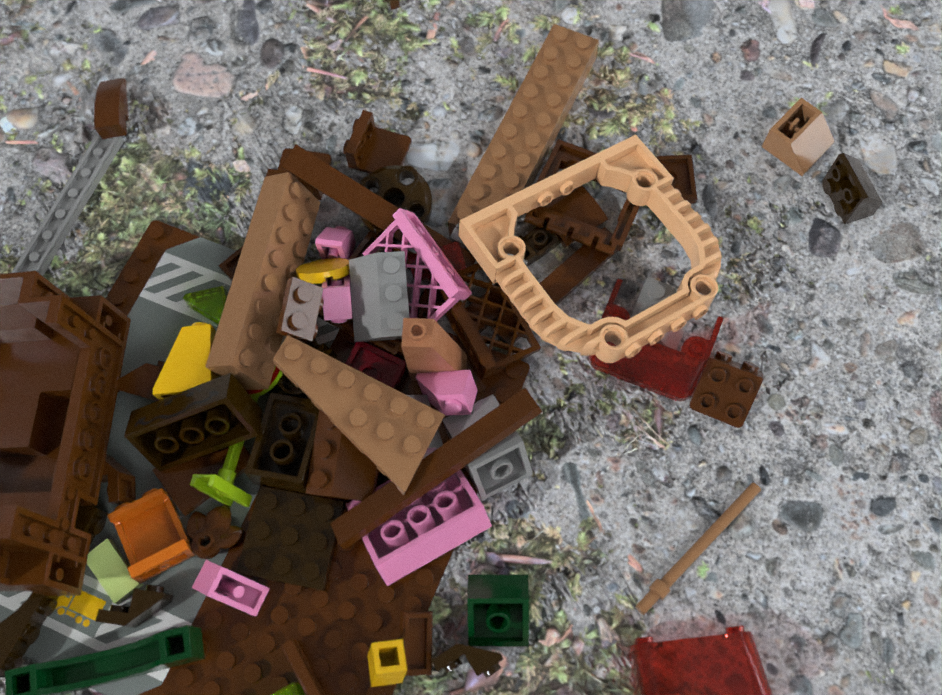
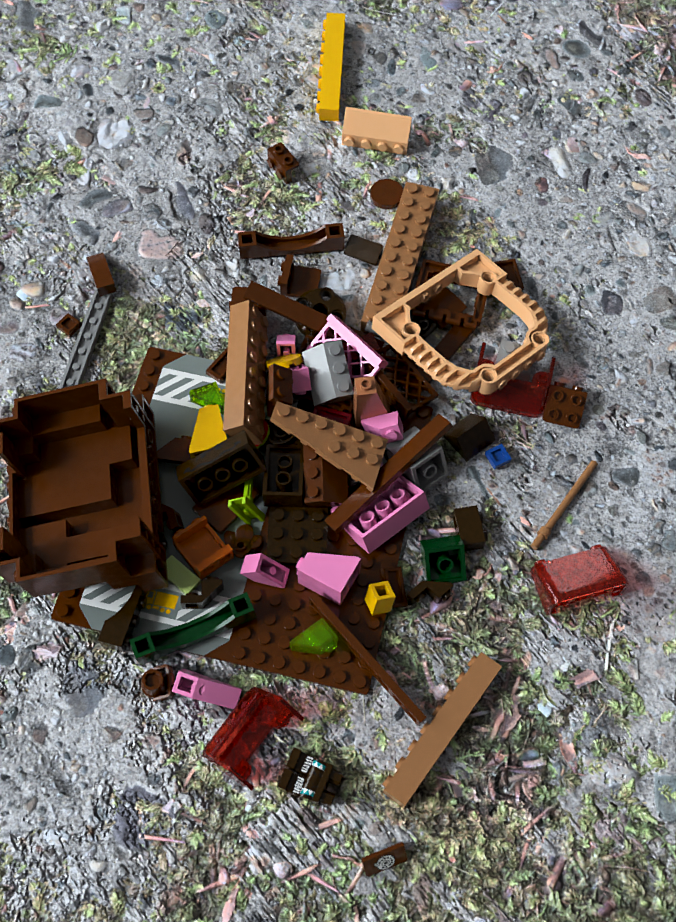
camera: 15 degrees left, 5 degrees down
medium nougat slope [761,97,835,176] -> none
dark brown slope [822,153,883,224] -> none
none -> reddish brown tile [56,313,82,337]
none -> reddish brown arch [238,223,345,259]
none -> bright pink slope [296,552,361,605]
none -> dark brown slope [344,234,383,266]
none -> reddish brown tile [370,179,403,209]
none -> dark brown slope [443,413,496,462]
none -> dark brown brick [452,505,488,552]
none -> blue plate [485,444,512,470]

